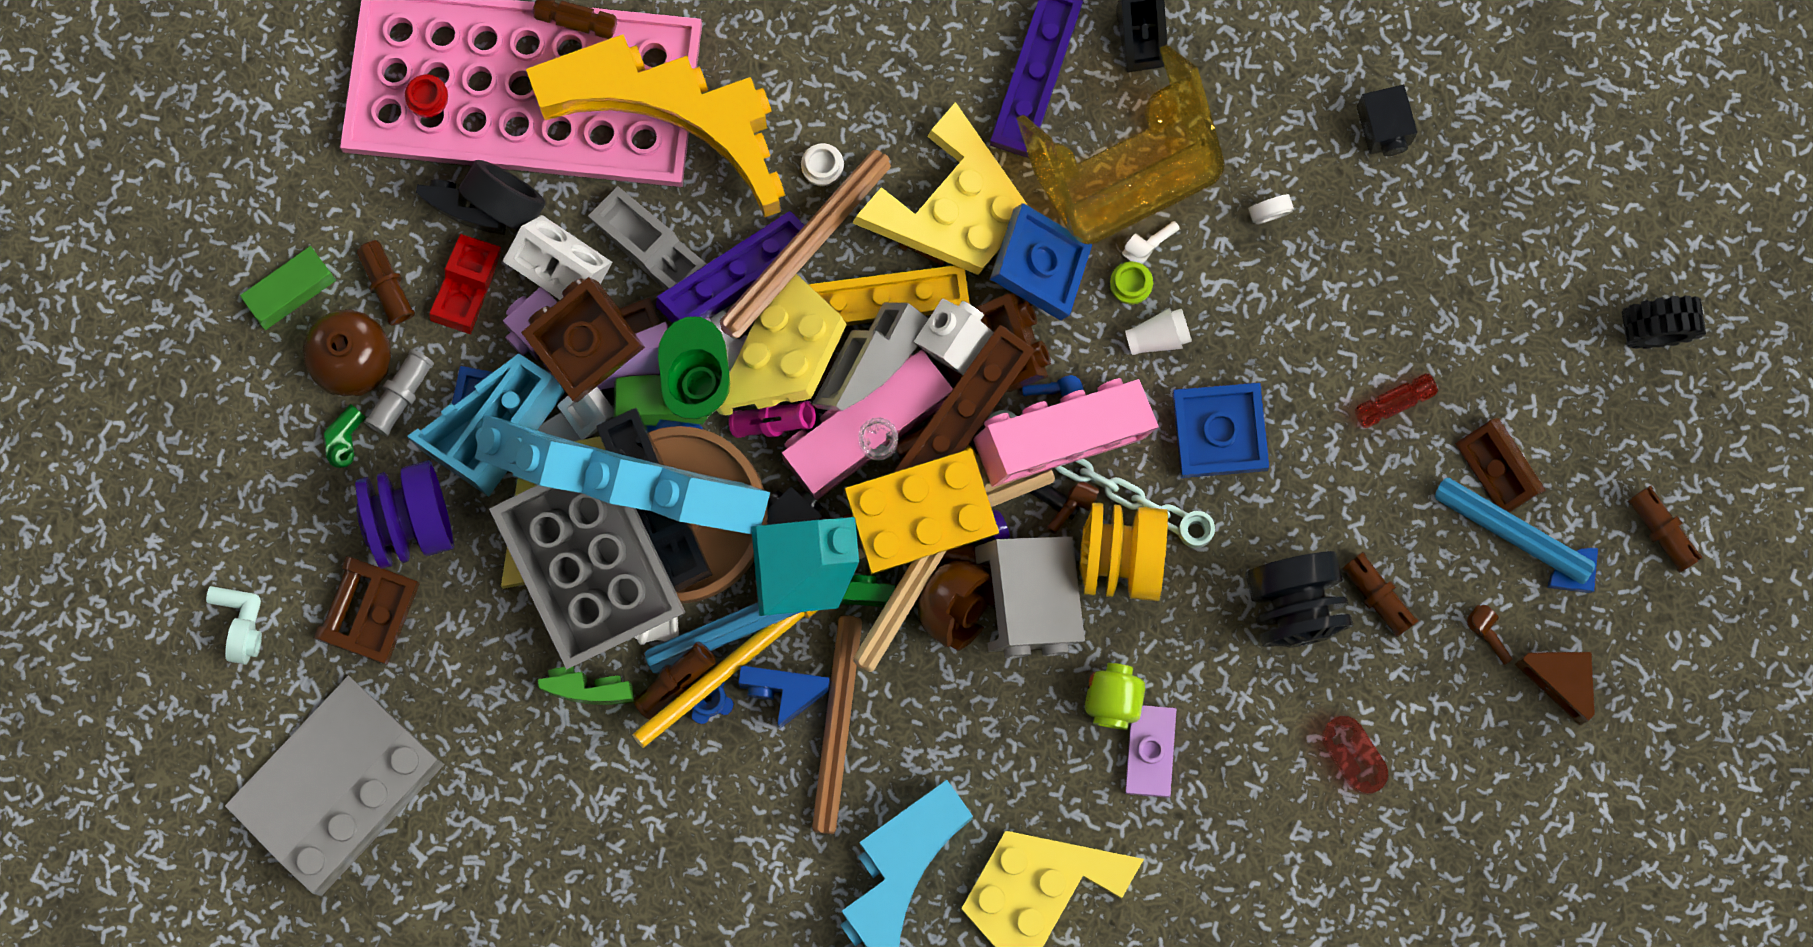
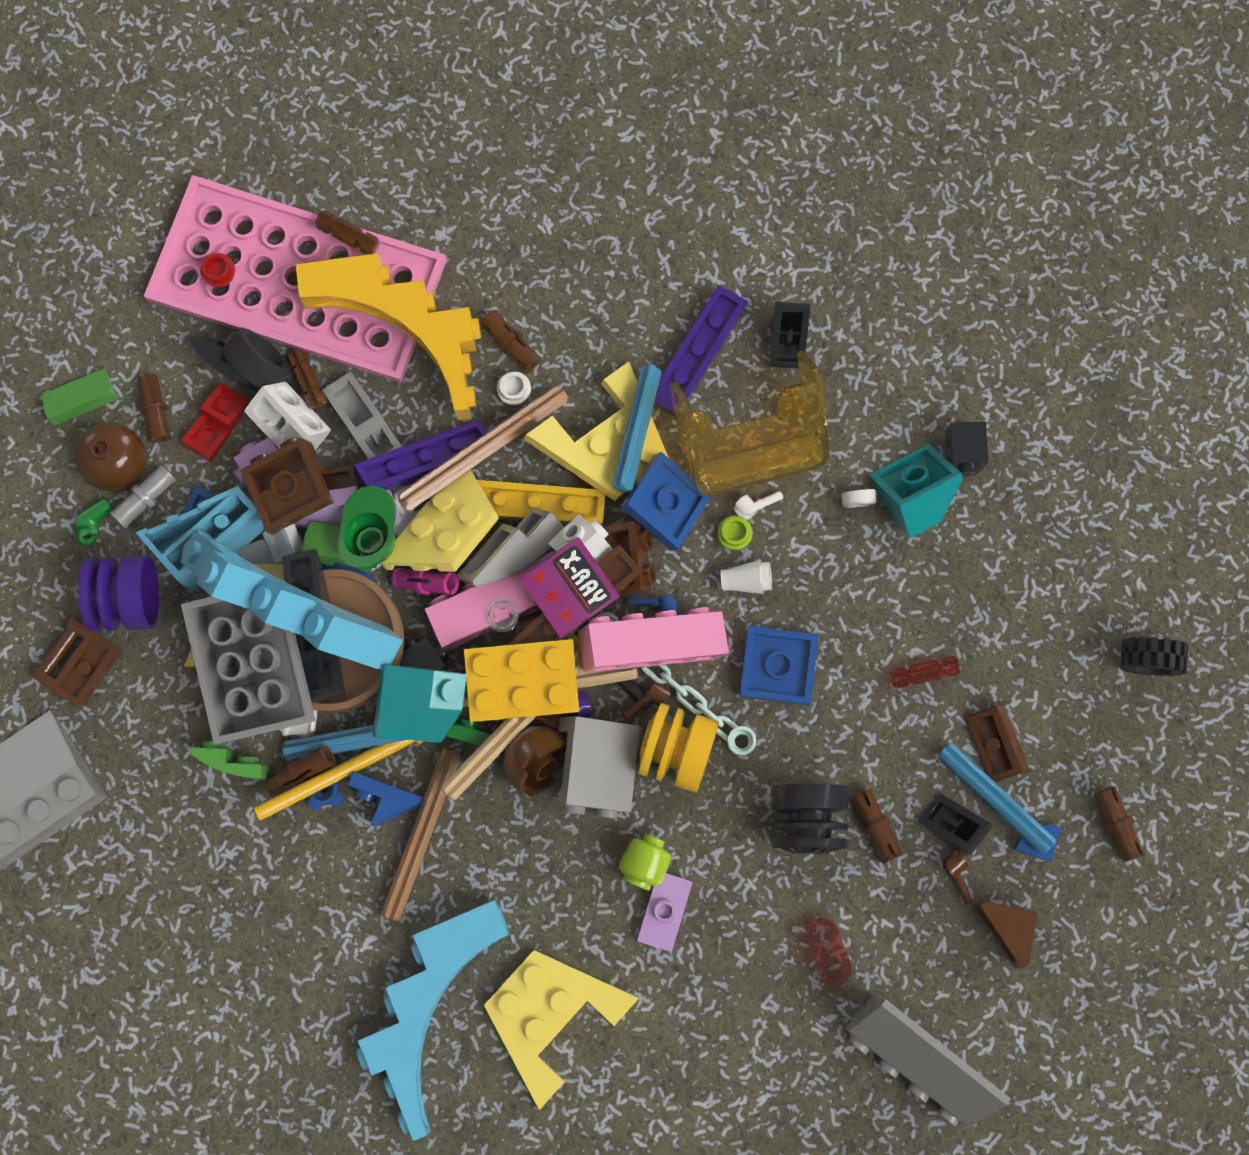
camera: 15 degrees right, 0 degrees up
none -> reddish brown axle [287,349,327,411]
none -> reddish brown pin [480,309,542,373]
none -> tile [519,537,620,638]
none -> dark azure axle [612,364,661,493]
none -> light grey slope [845,994,1011,1127]
none -> teal slope [869,443,963,538]
none -> black slope [918,793,993,856]

